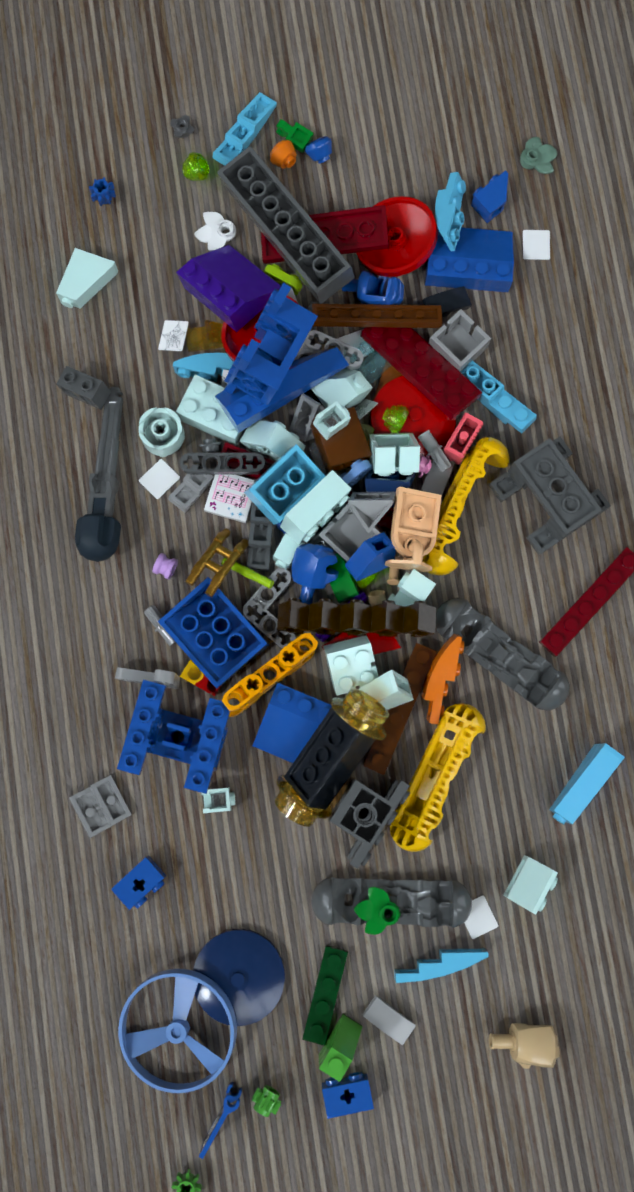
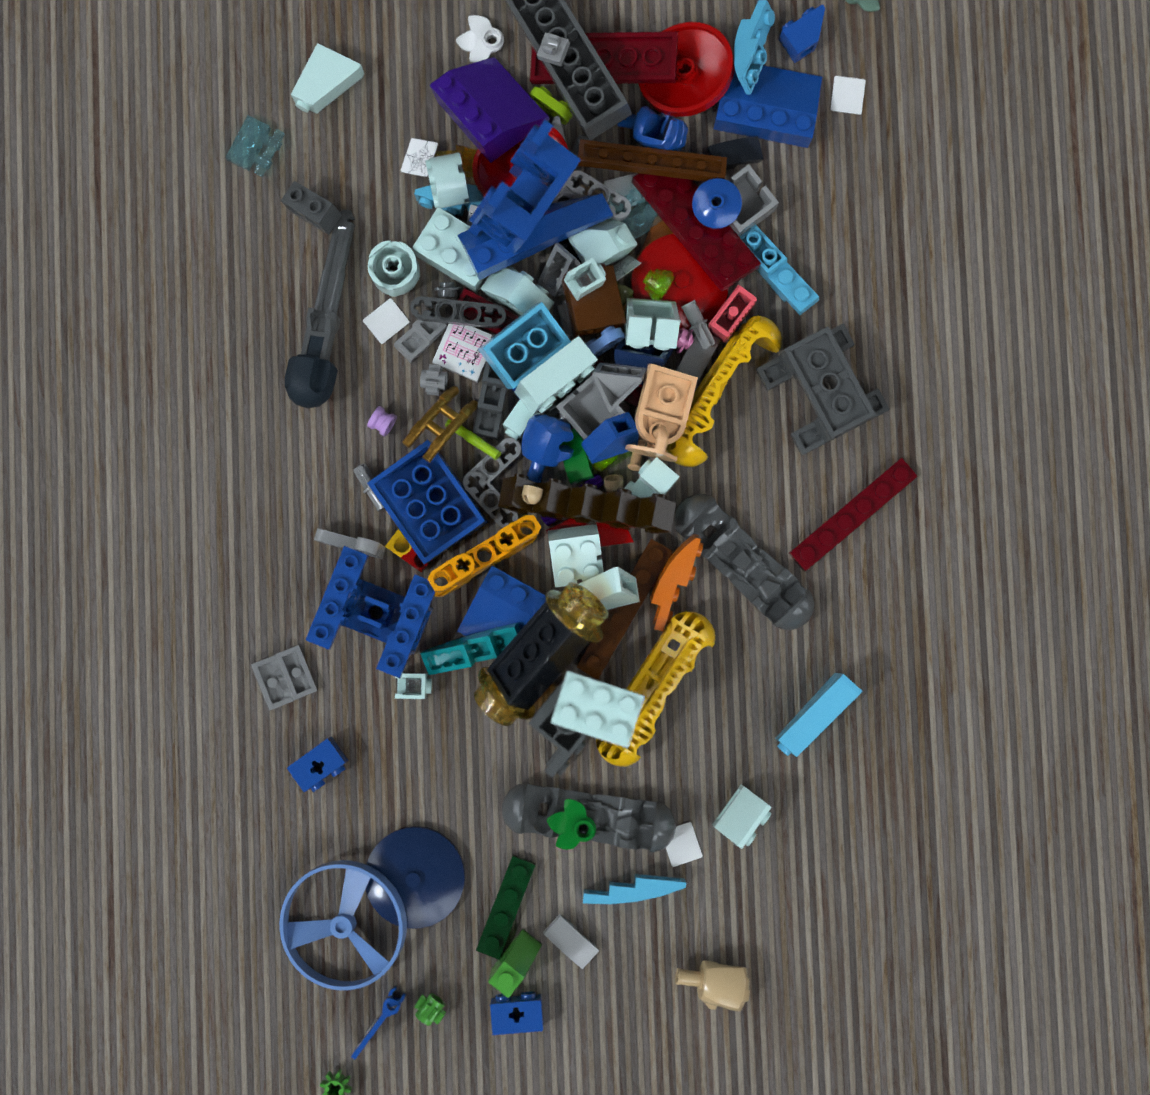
camera: 10 degrees right, 5 degrees up
none -> clear light blue plate [225,115,285,177]
none -> light grey gear [420,364,448,396]
none -> teal slope [420,623,520,675]
none -> light aqua brick [425,152,469,208]
none -> tan hinge [522,485,543,504]
none -> light grey tile [537,32,570,66]
none -> light aqua brick [551,671,644,748]
none -> blue dish [692,178,742,229]

